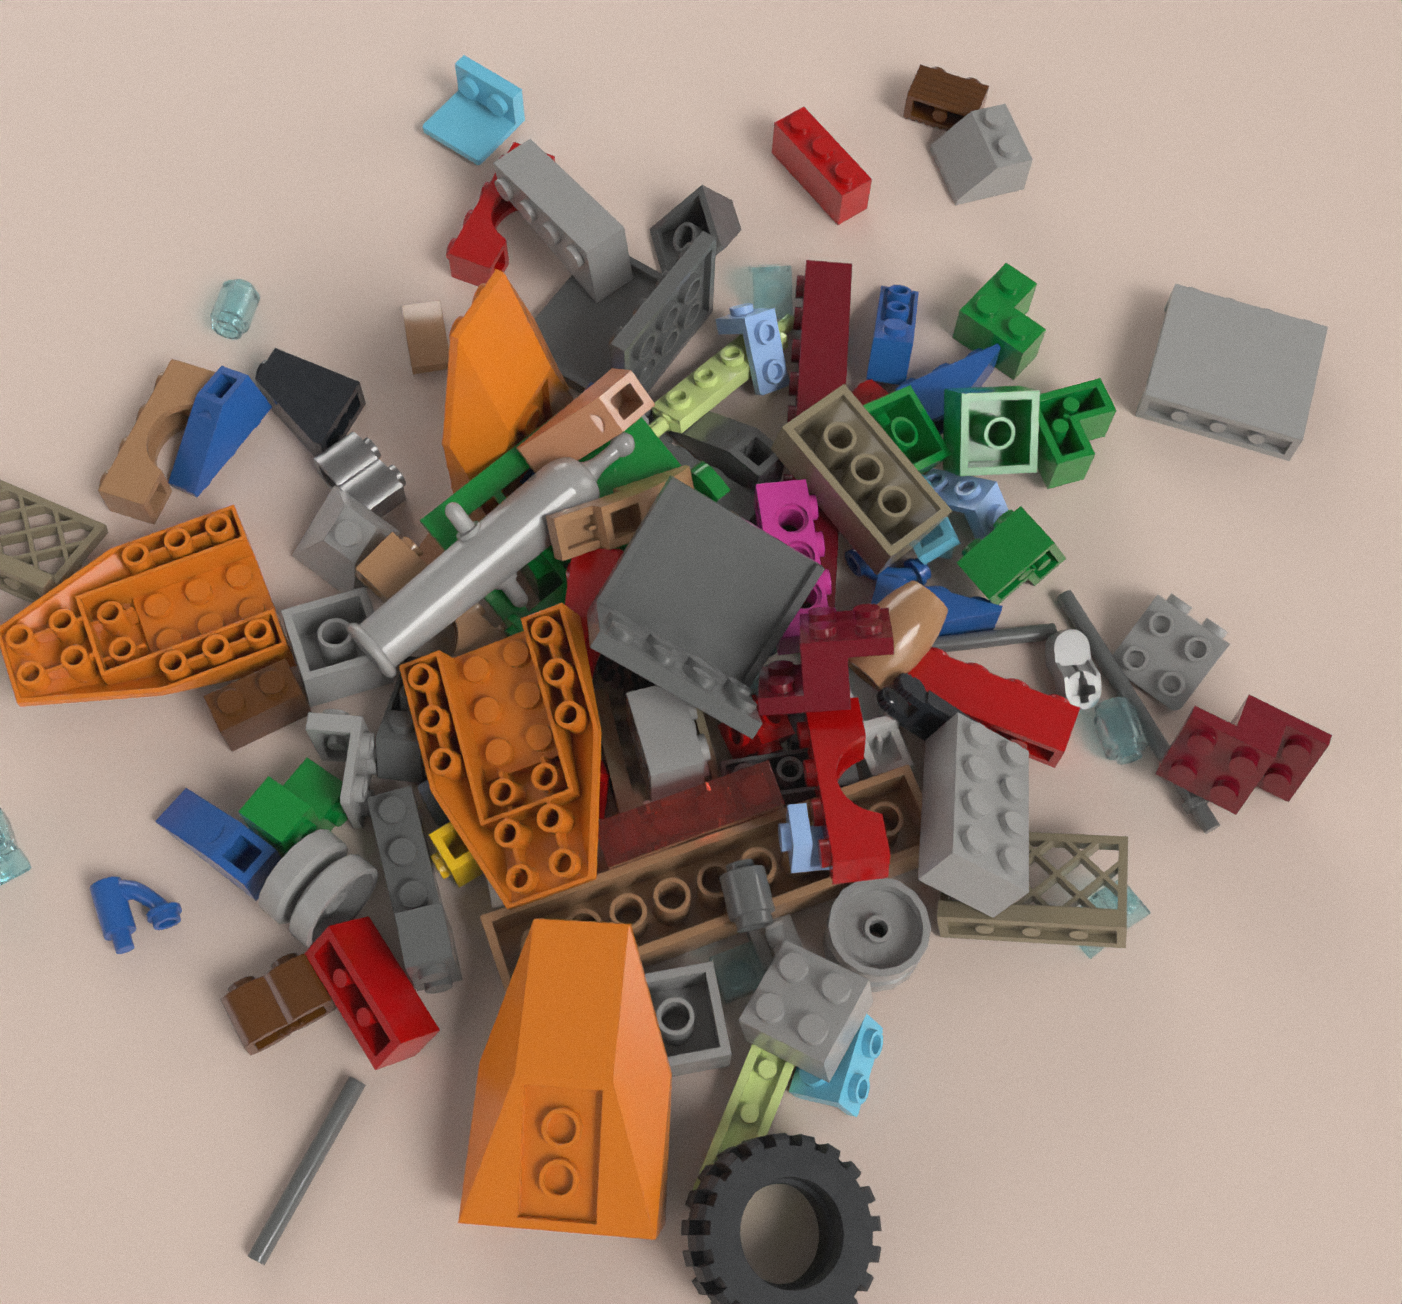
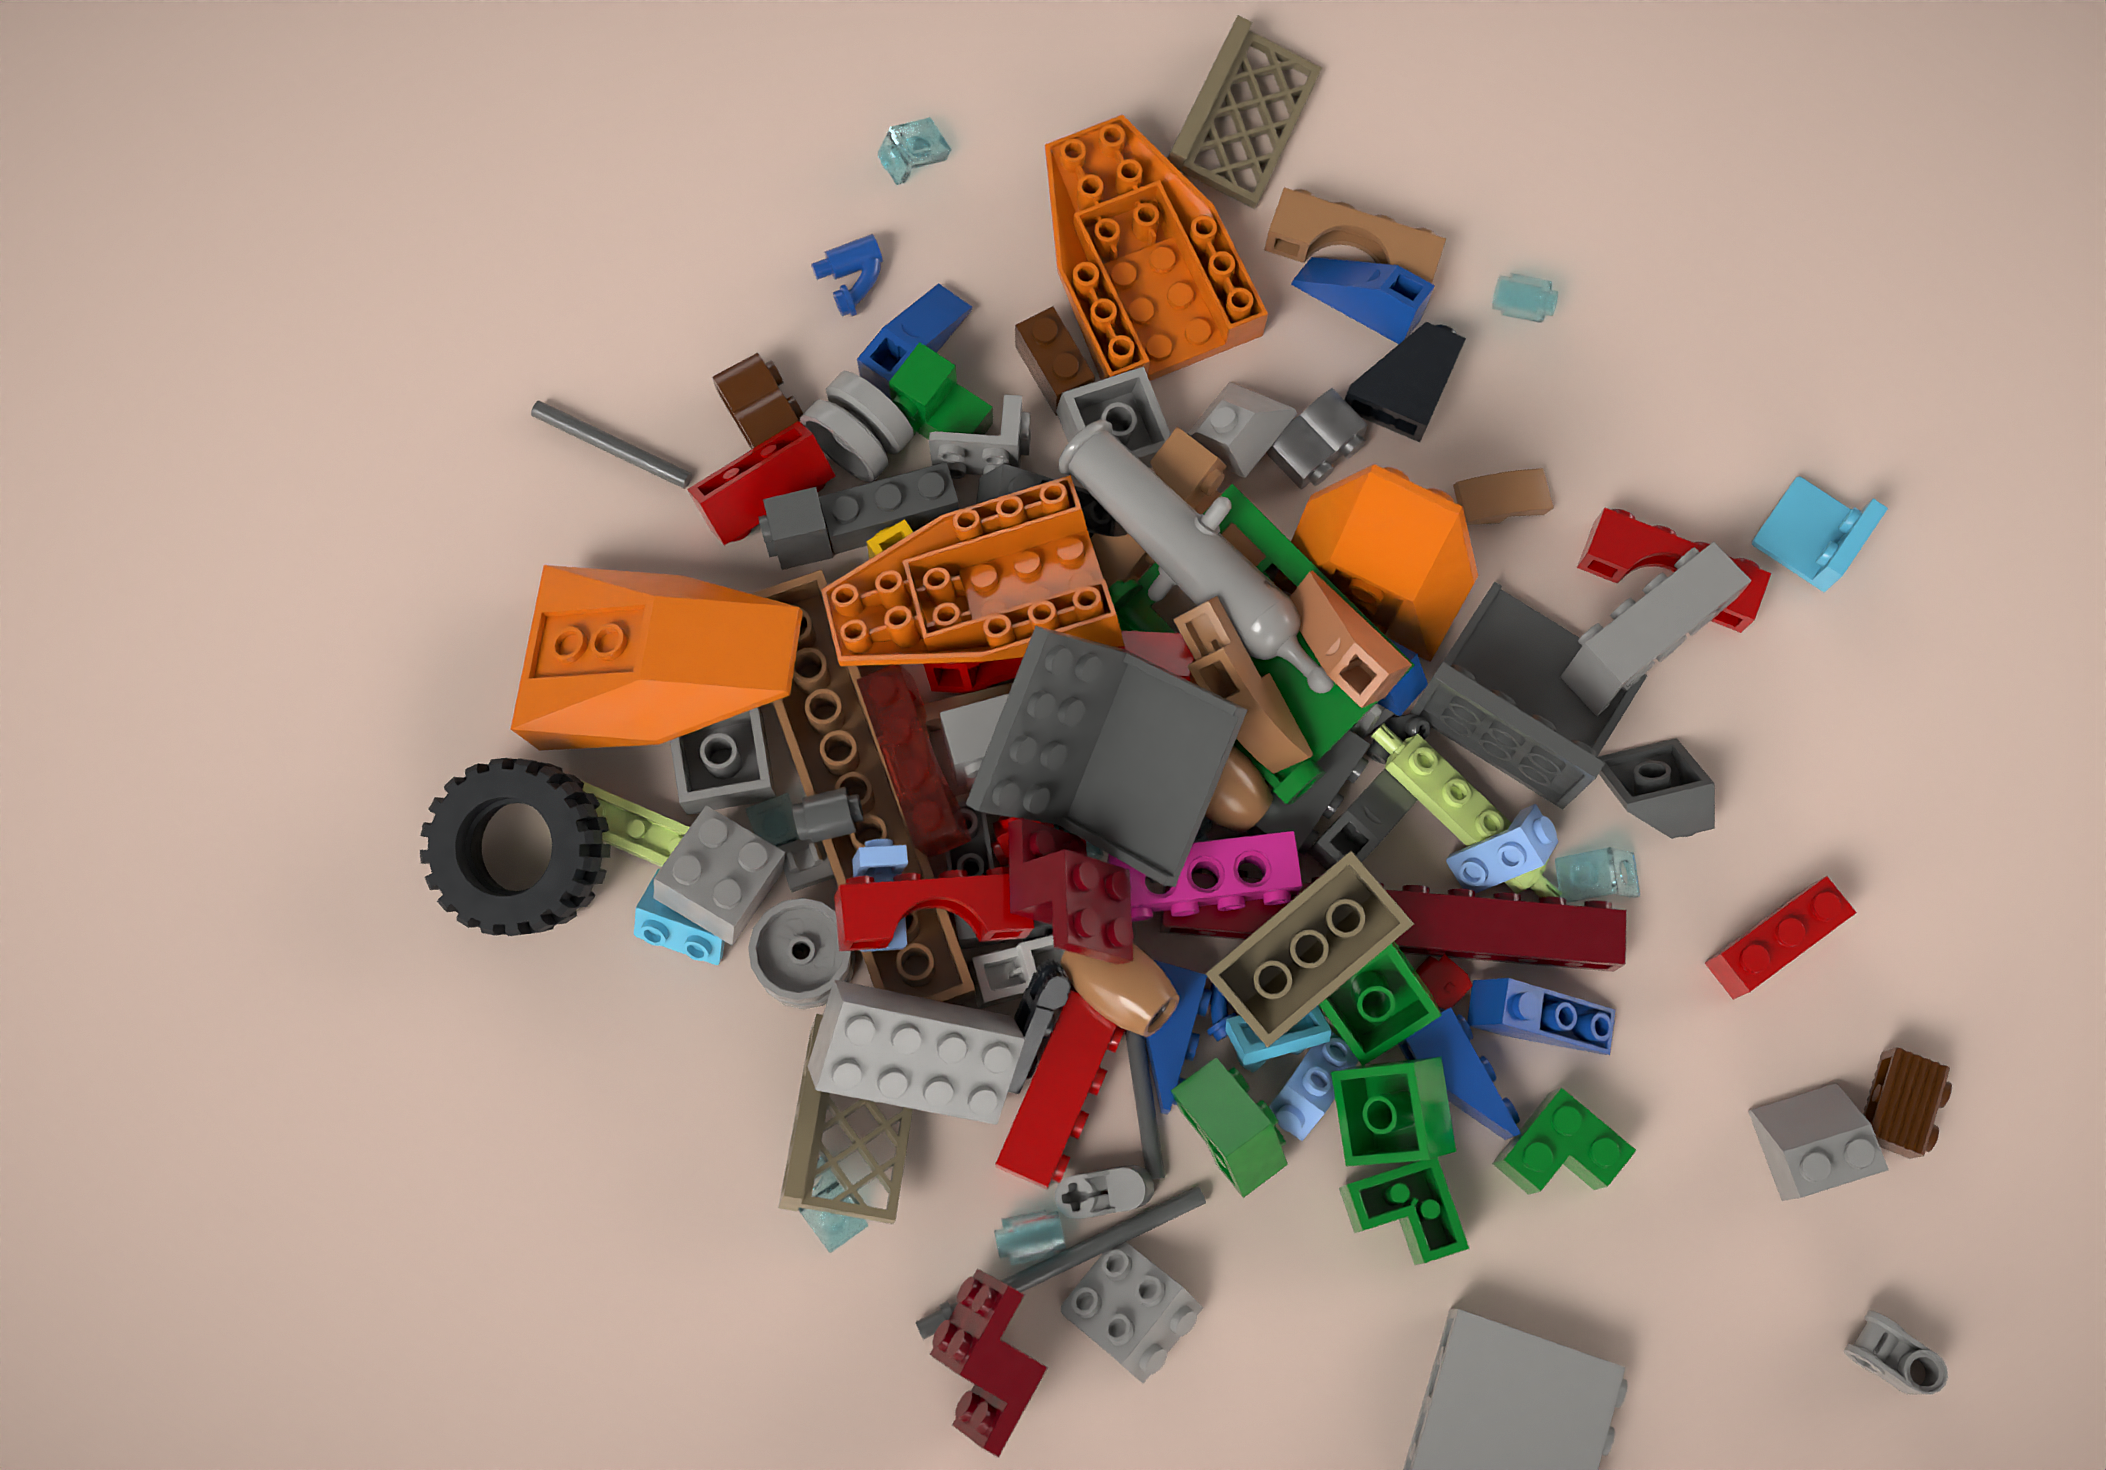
camera: 90 degrees right, 10 degrees up
none -> light grey piece [1844,1310,1948,1394]

